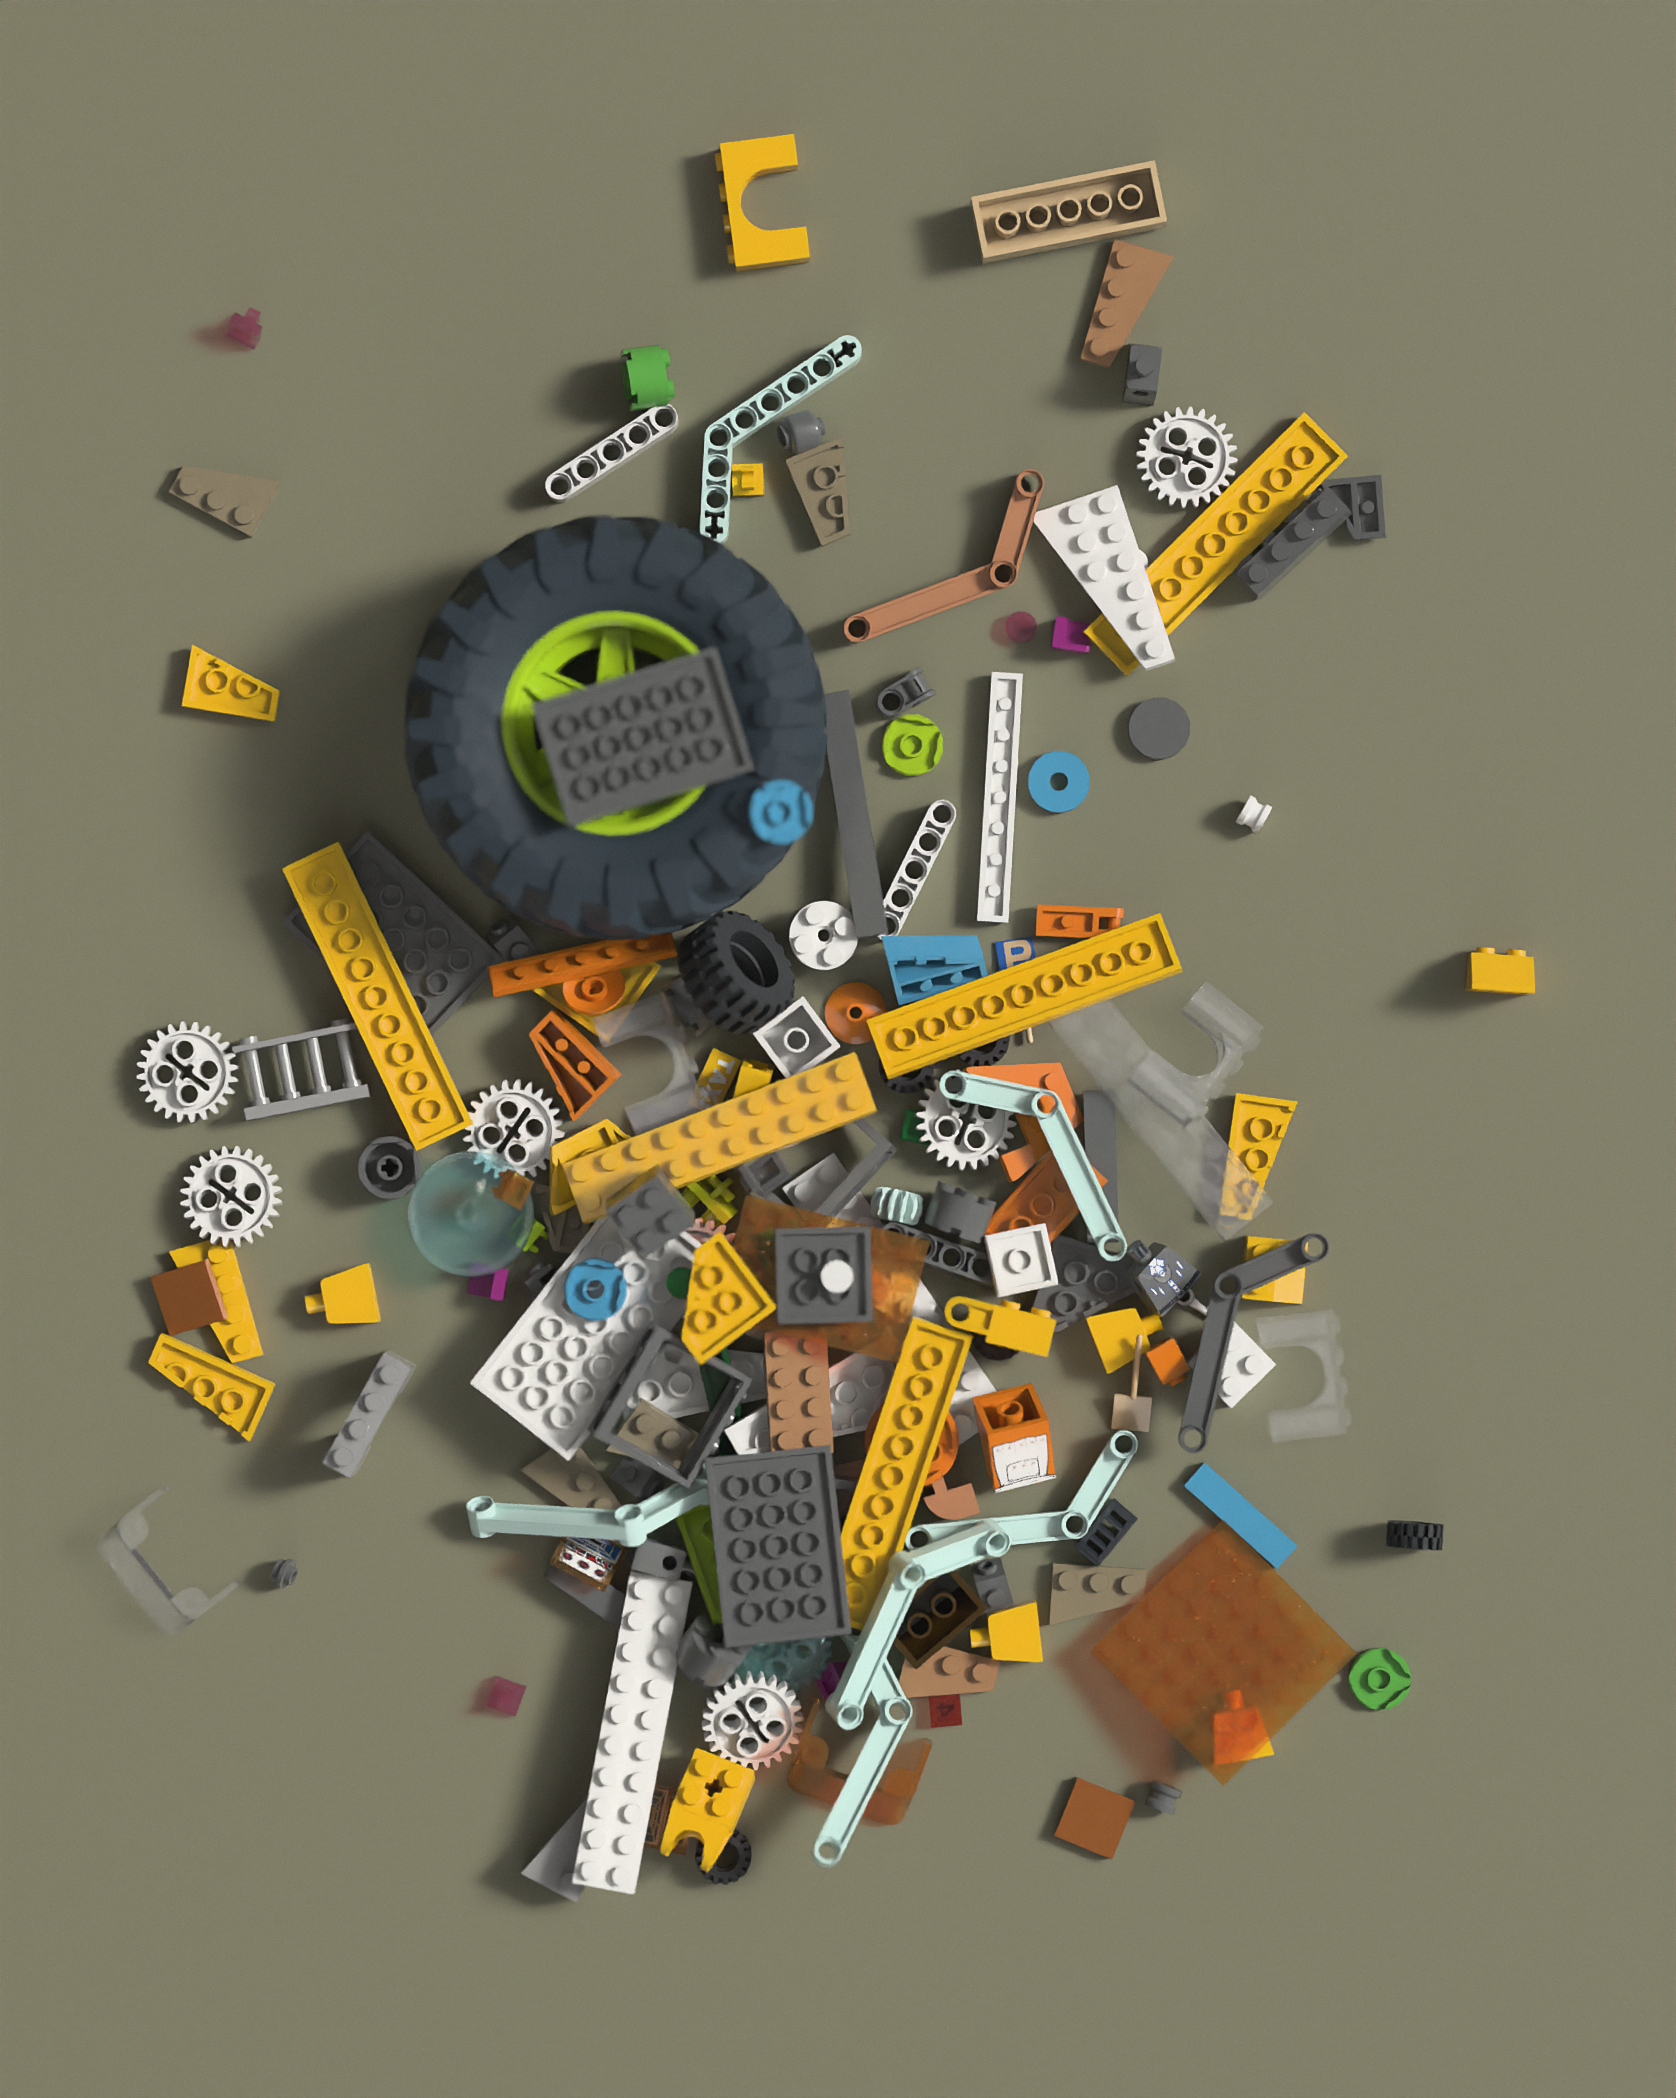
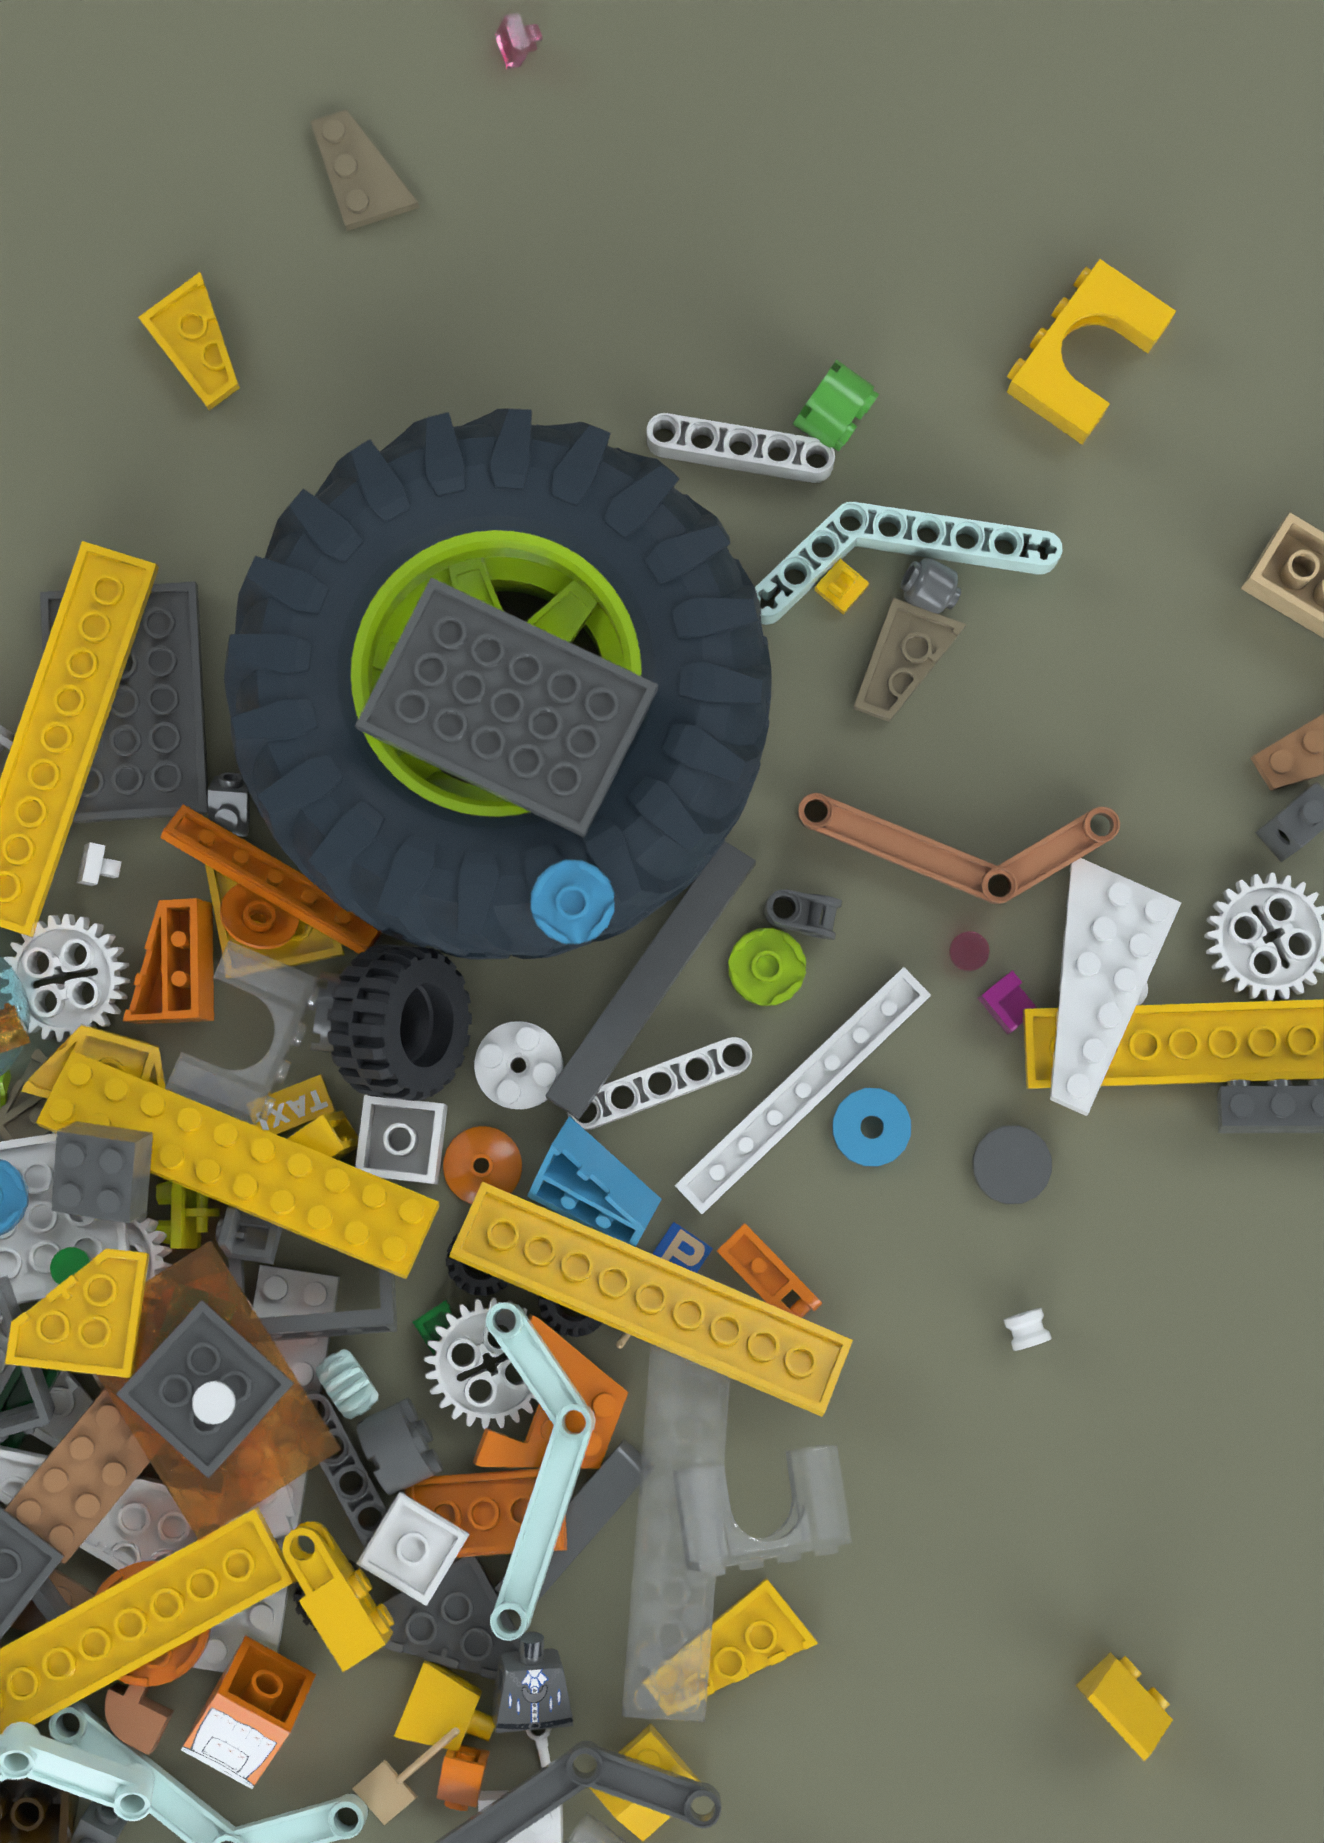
camera: 45 degrees right, 5 degrees down
none -> white tile [77,842,121,886]

